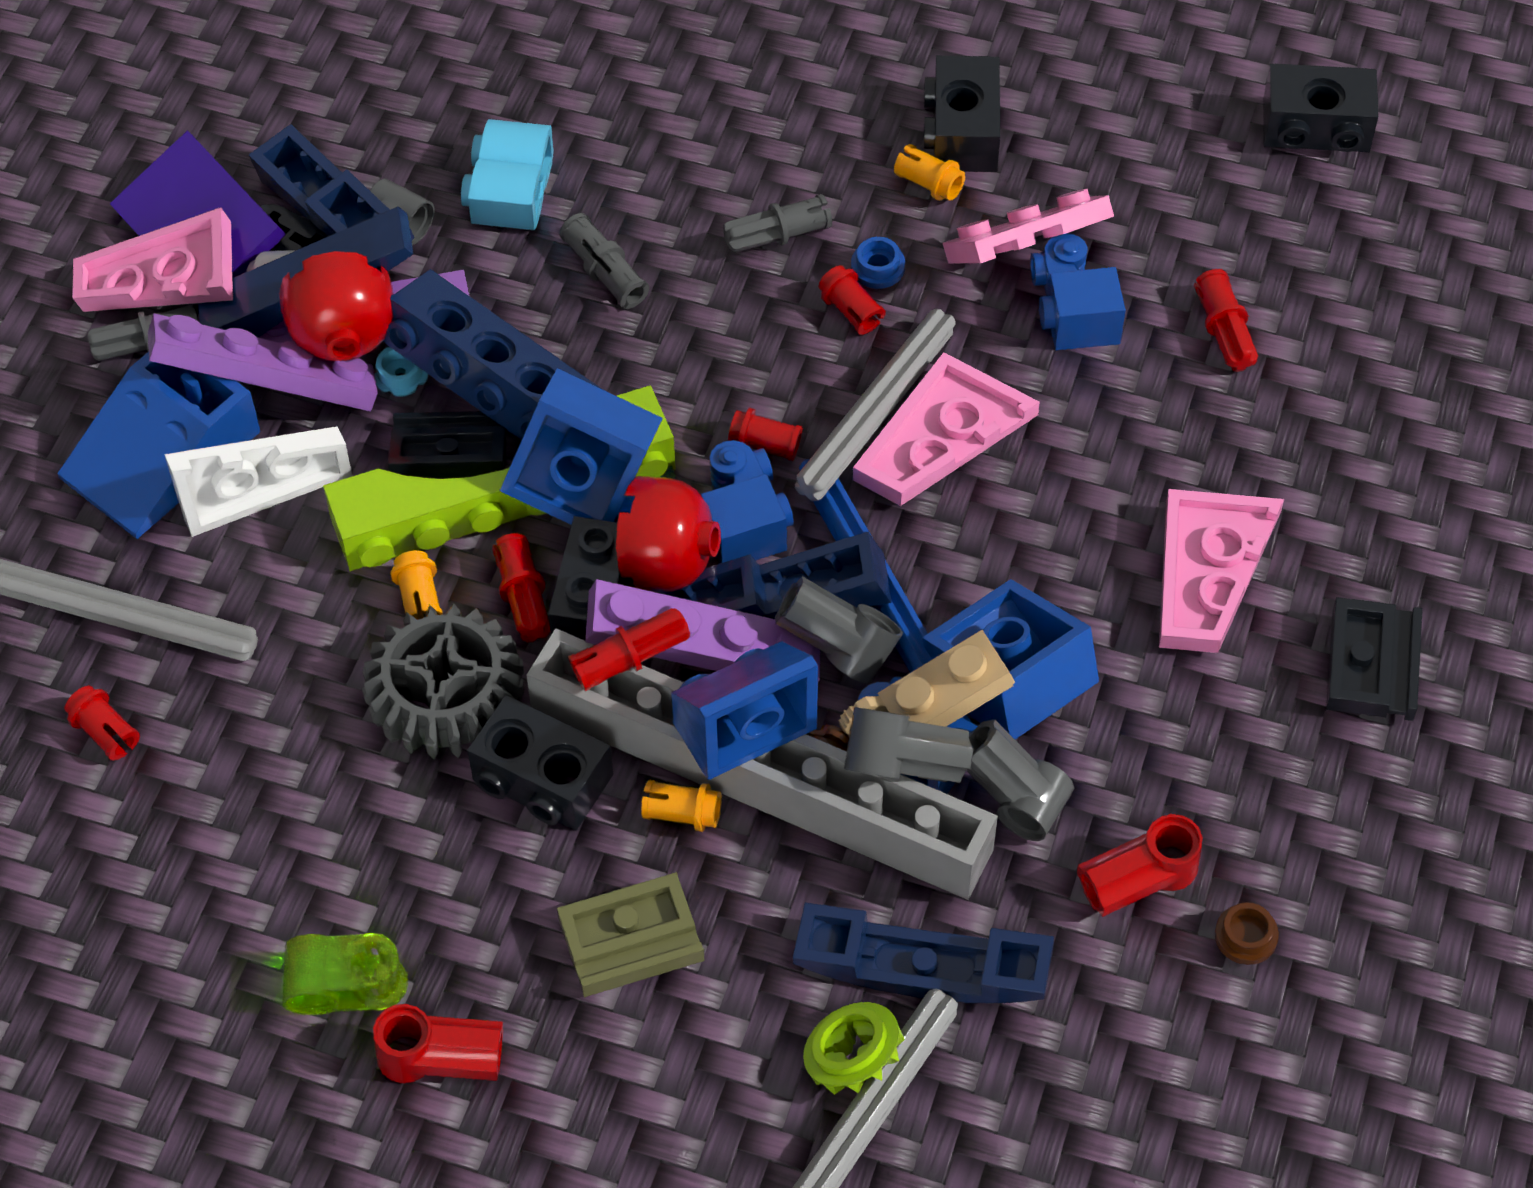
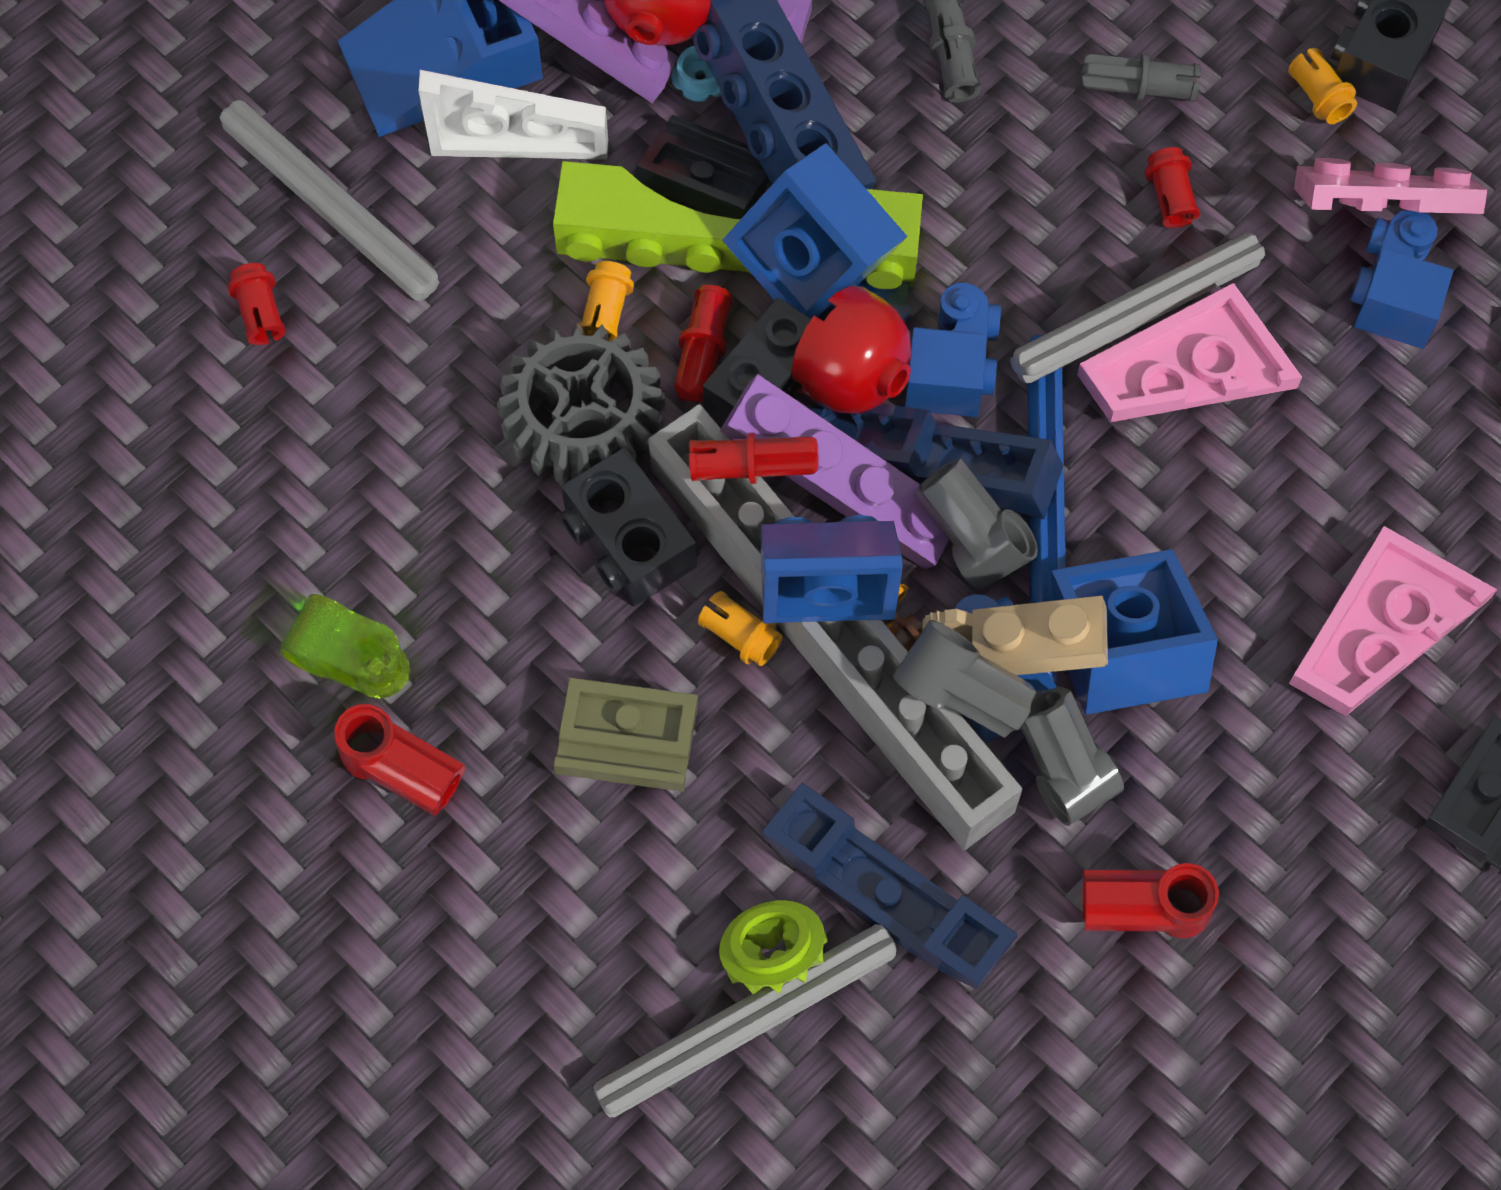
camera: 25 degrees right, 10 degrees up
red pin [728,408,803,461] -> none
blue plate [851,237,905,289] -> none
reddish brown plate [1215,902,1279,965] -> none

